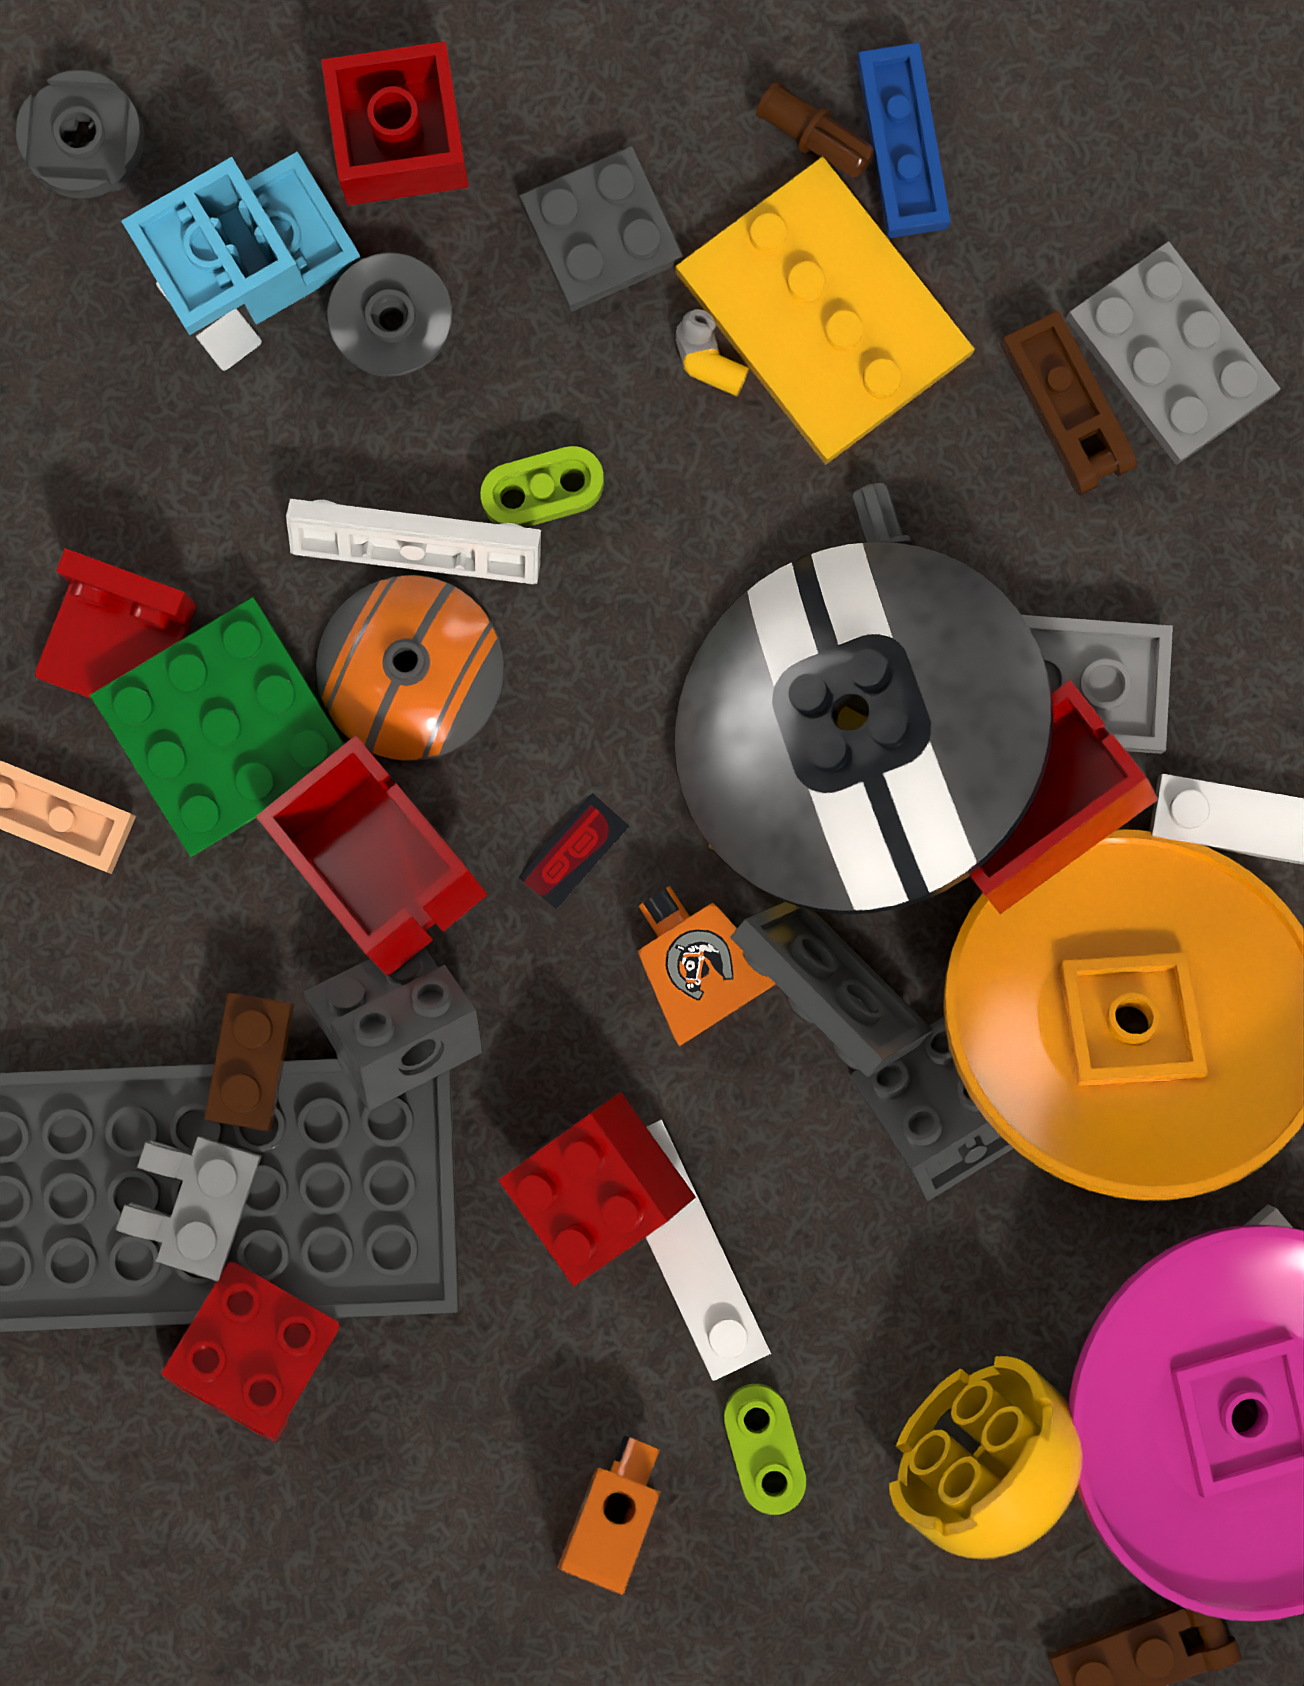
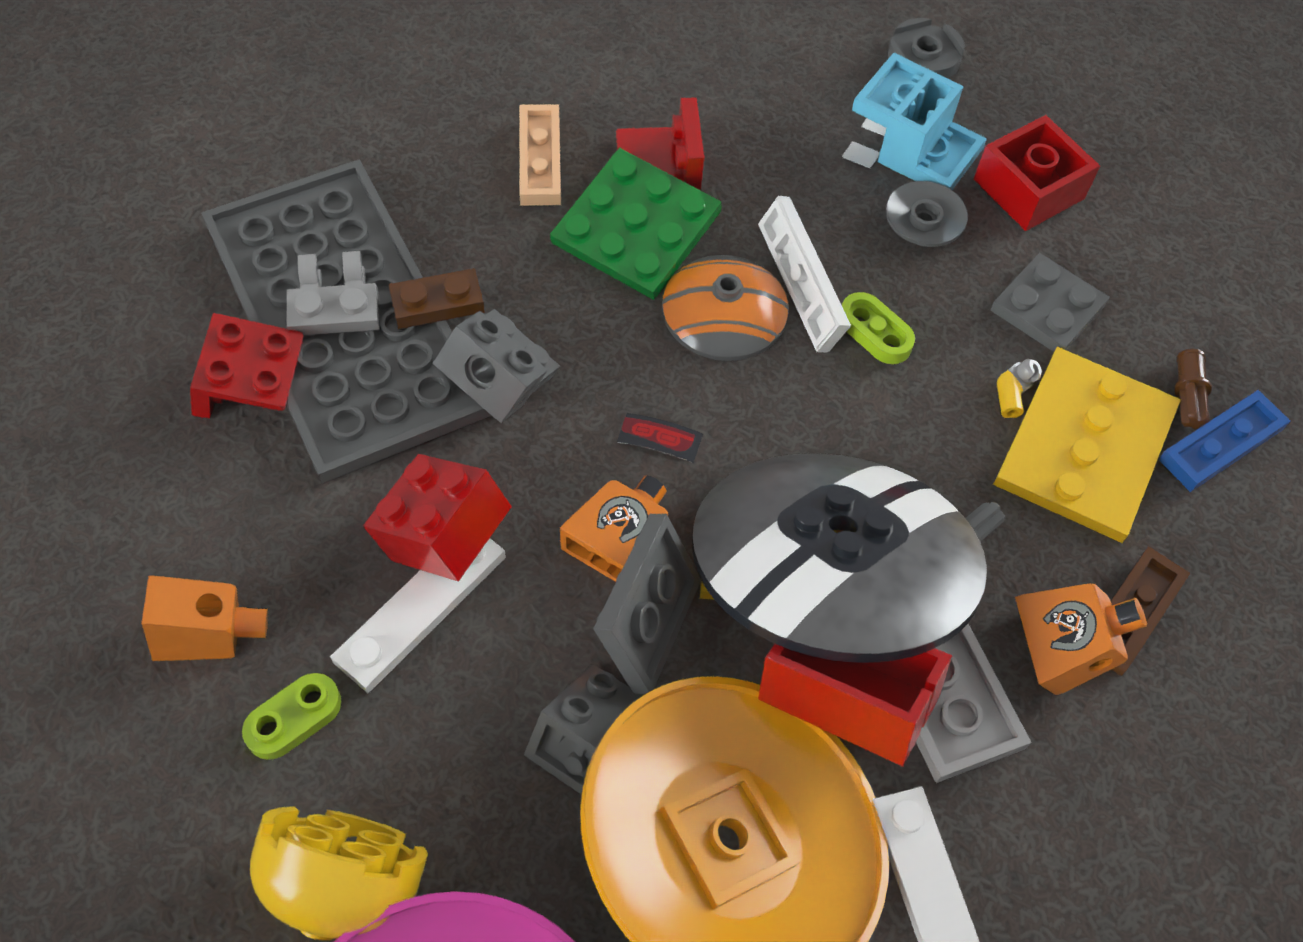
camera: 60 degrees right, 25 degrees down
red piece [256,735,488,977] -> none
light grey plate [1066,241,1280,466] -> none
none -> orange torso [1015,583,1147,695]

